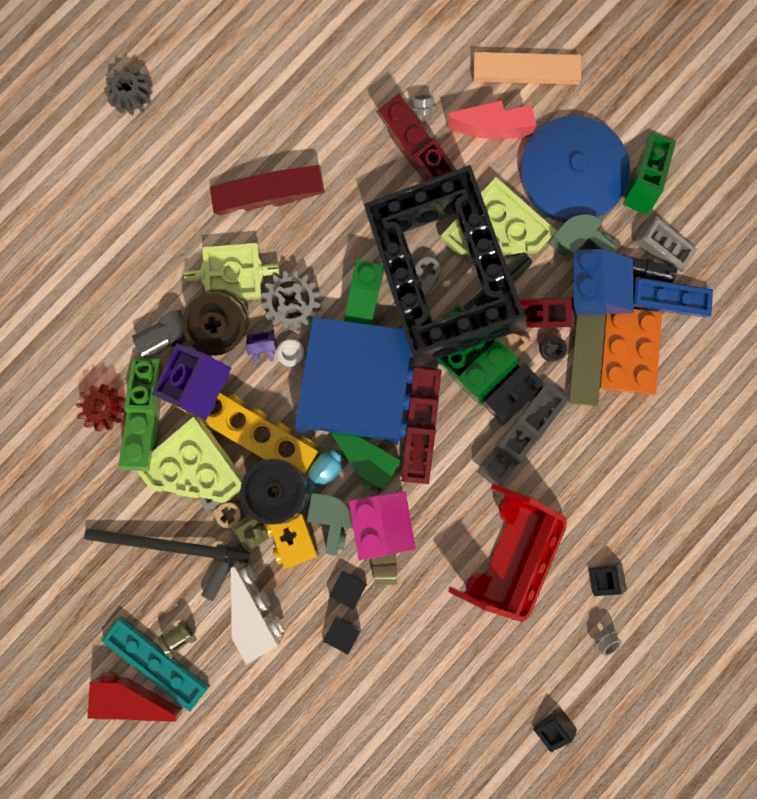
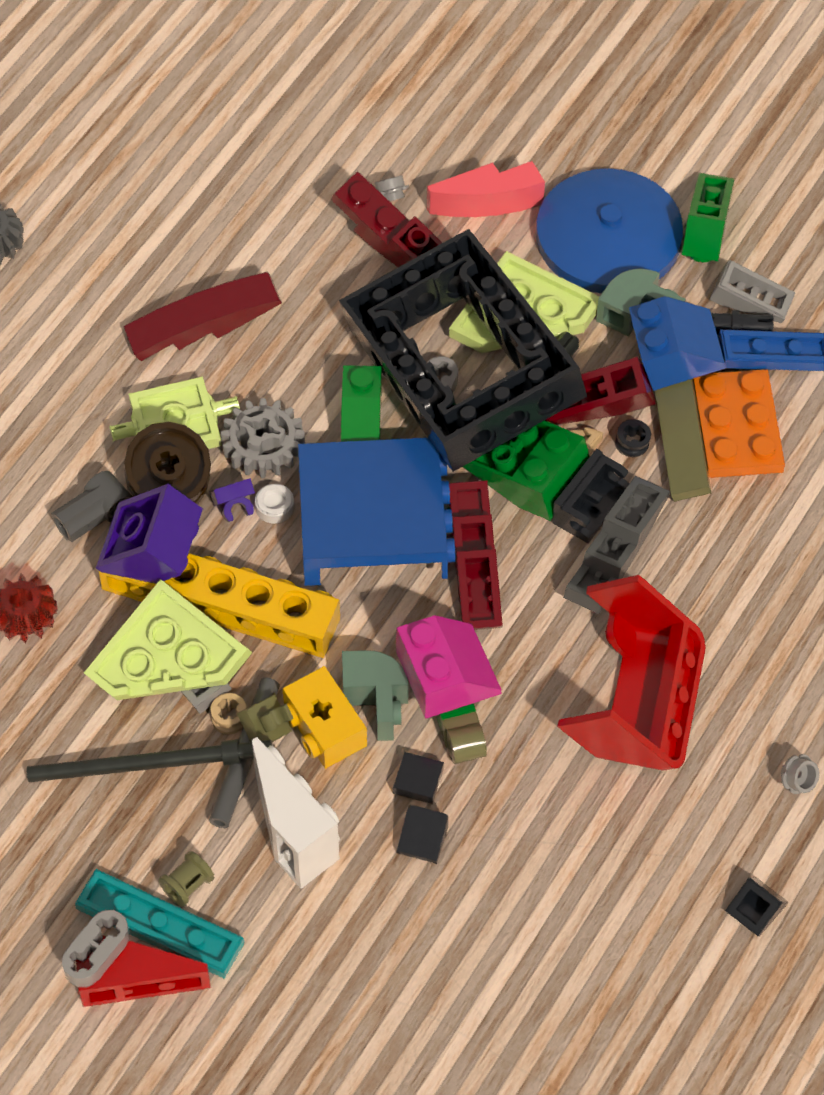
camera: 10 degrees left, 25 degrees down
bright green slope [118,358,161,471] -> none
black wheel [240,459,310,525] -> none
medium azure plant [308,448,346,495] -> none
green slope [330,432,401,492] -> none
light nougat tile [473,52,581,85] -> none
black slope [589,563,627,596] -> none
none -> light grey beam [62,910,130,987]

